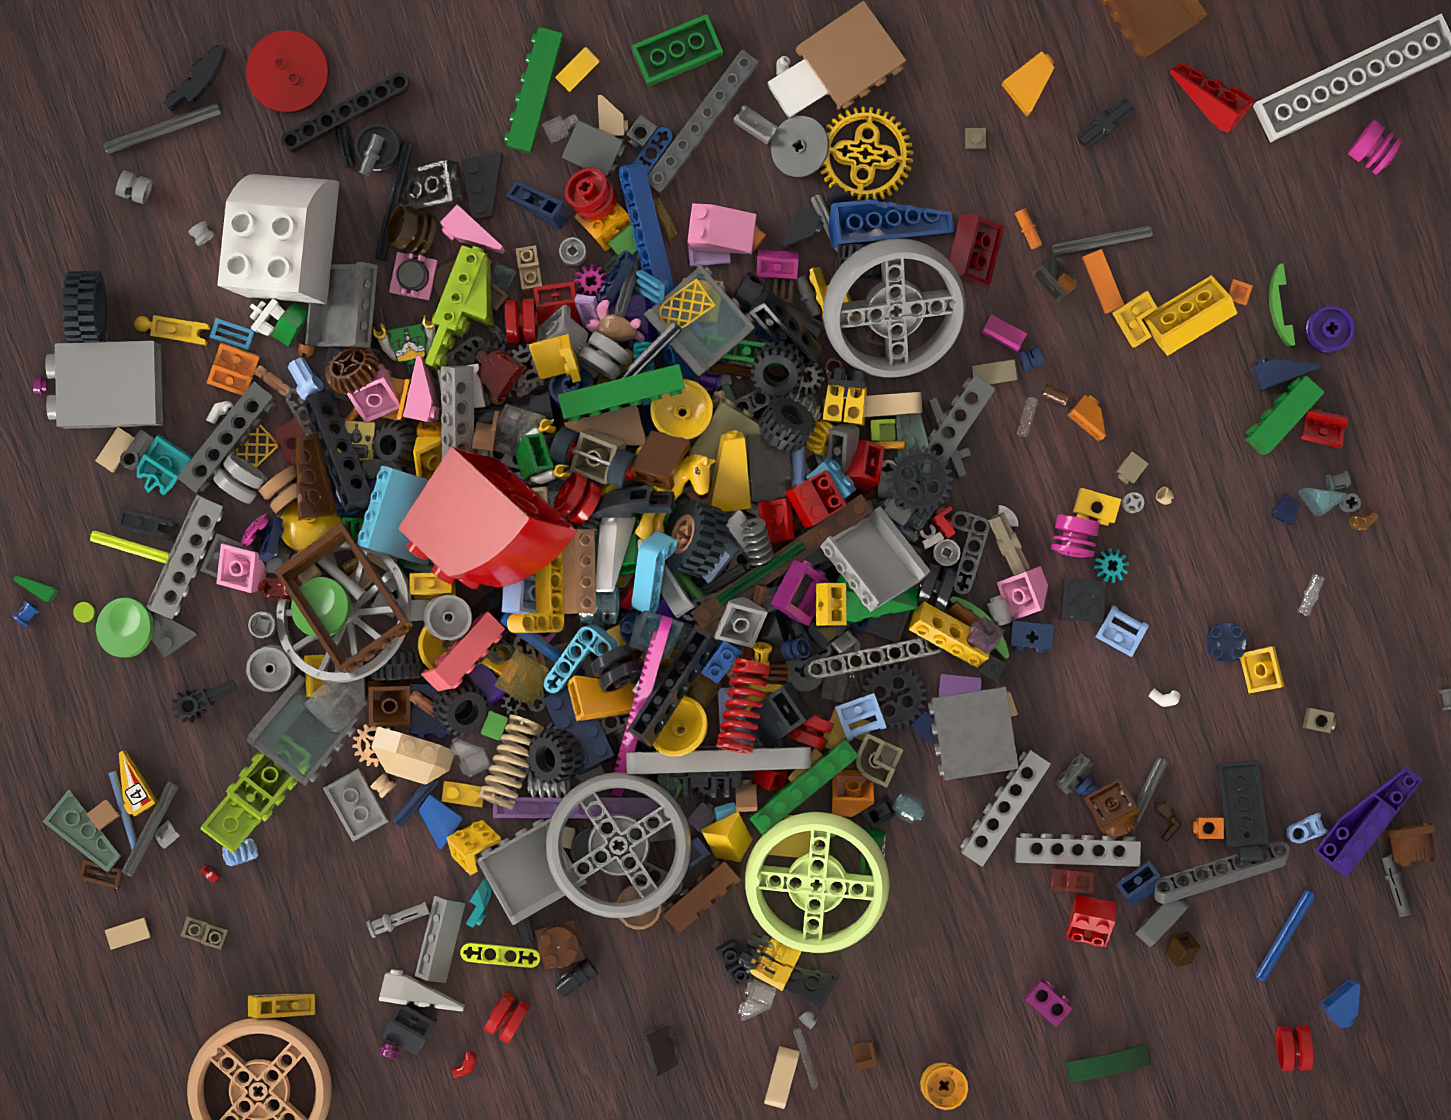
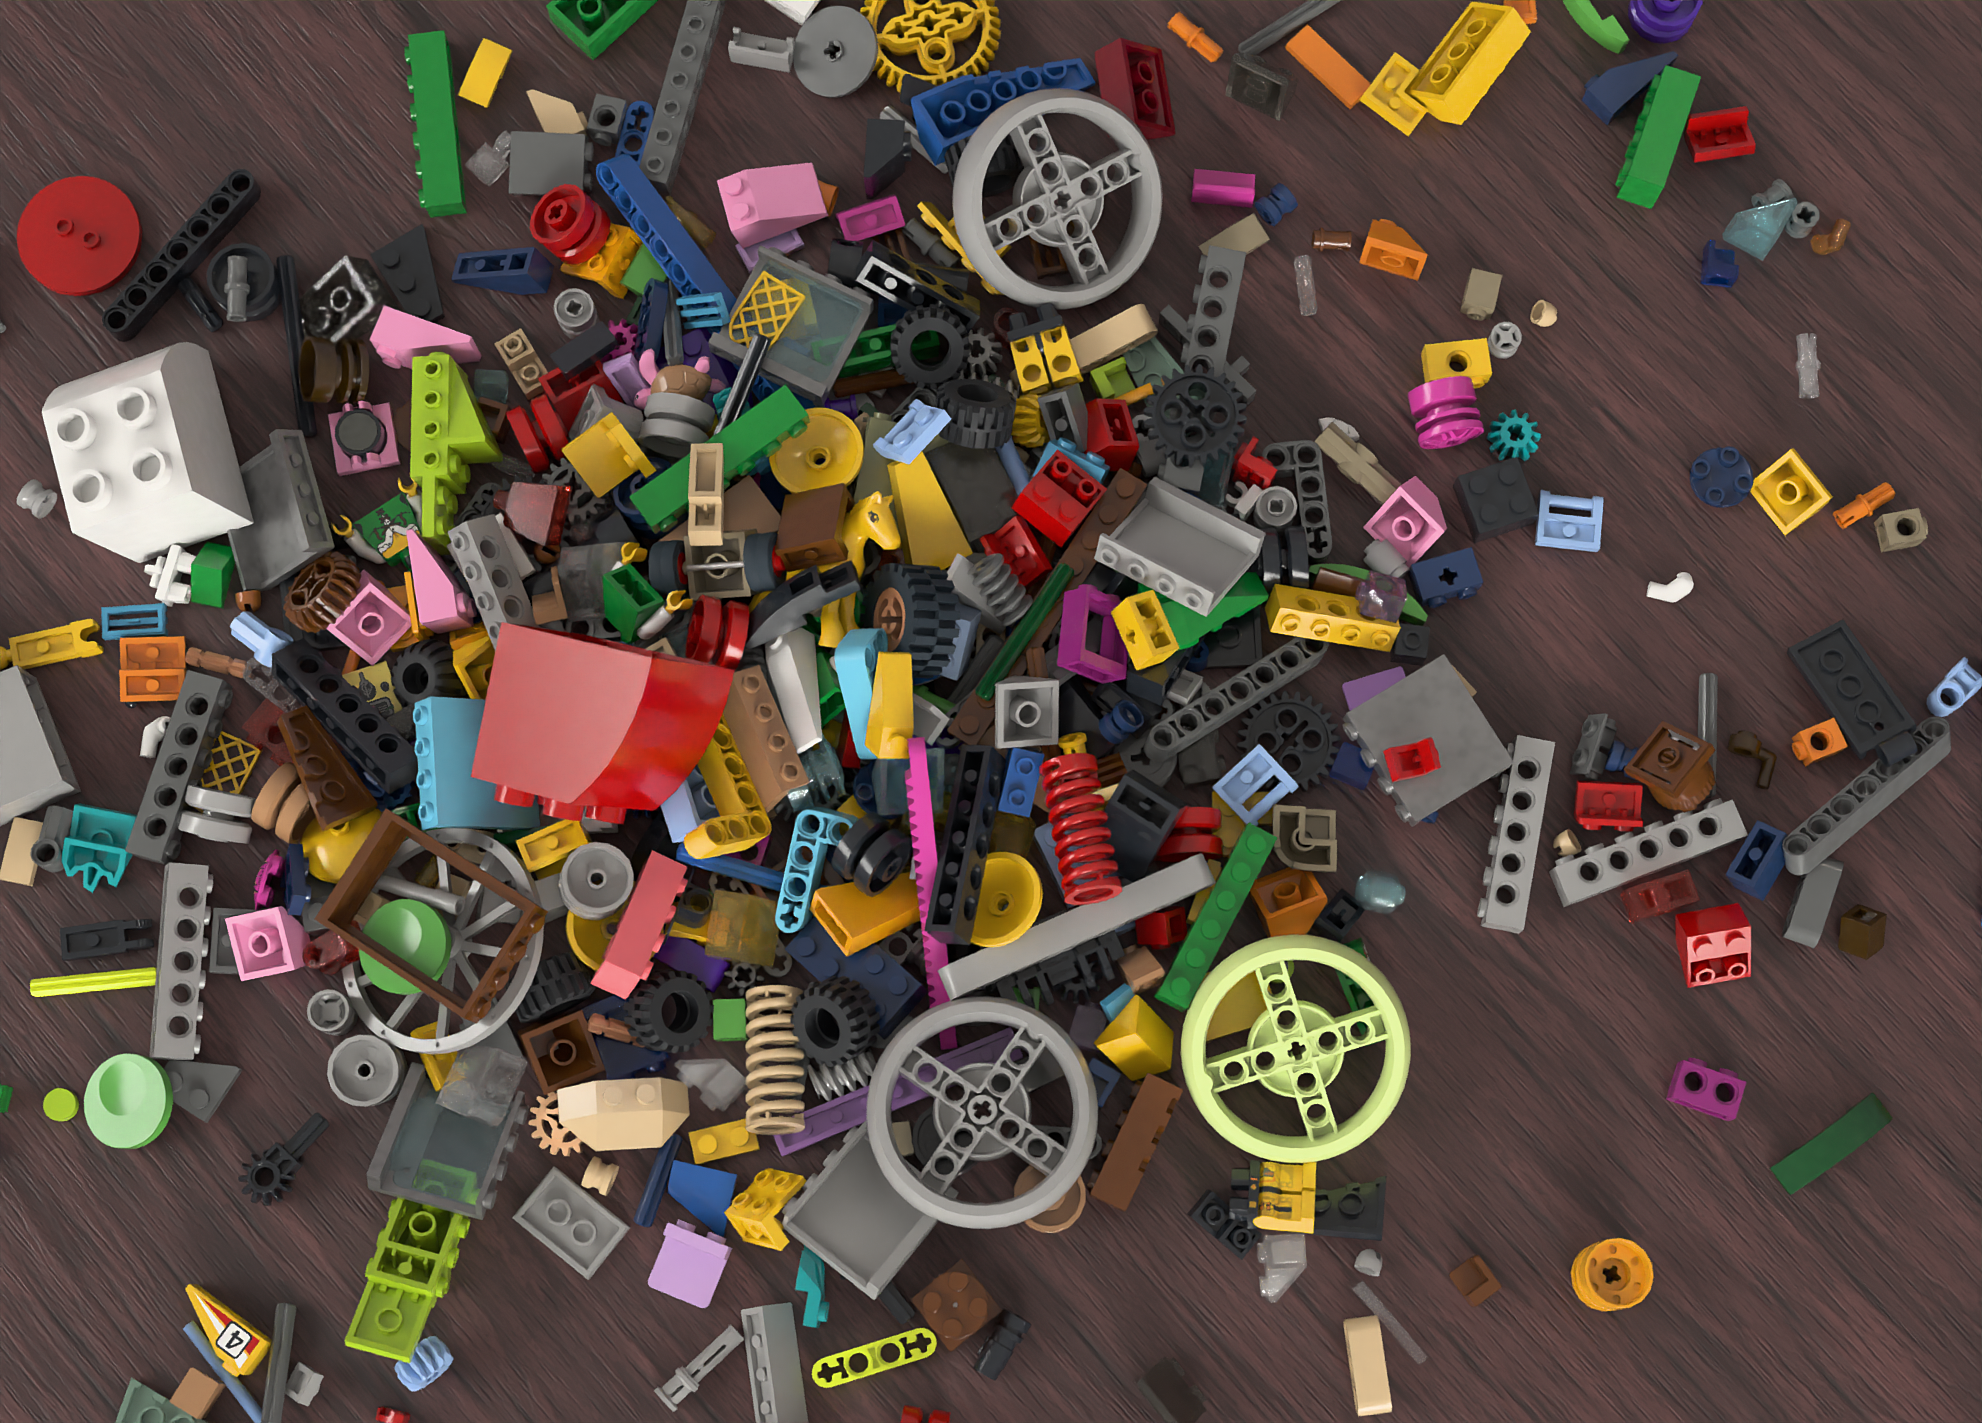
camera: 20 degrees left, 10 degrees down
none -> black slope [550,320,619,381]
none -> lavender bracket [648,1219,732,1308]
none -> tan slope [688,443,724,546]
none -> yellow slope [865,652,914,759]
none -> light blue plate [873,399,951,464]
none -> red bracket [1383,737,1441,782]
none -> tan hinge [1553,829,1581,857]
none -> red bracket [1574,780,1643,832]
none -> orange axle [1833,482,1895,529]

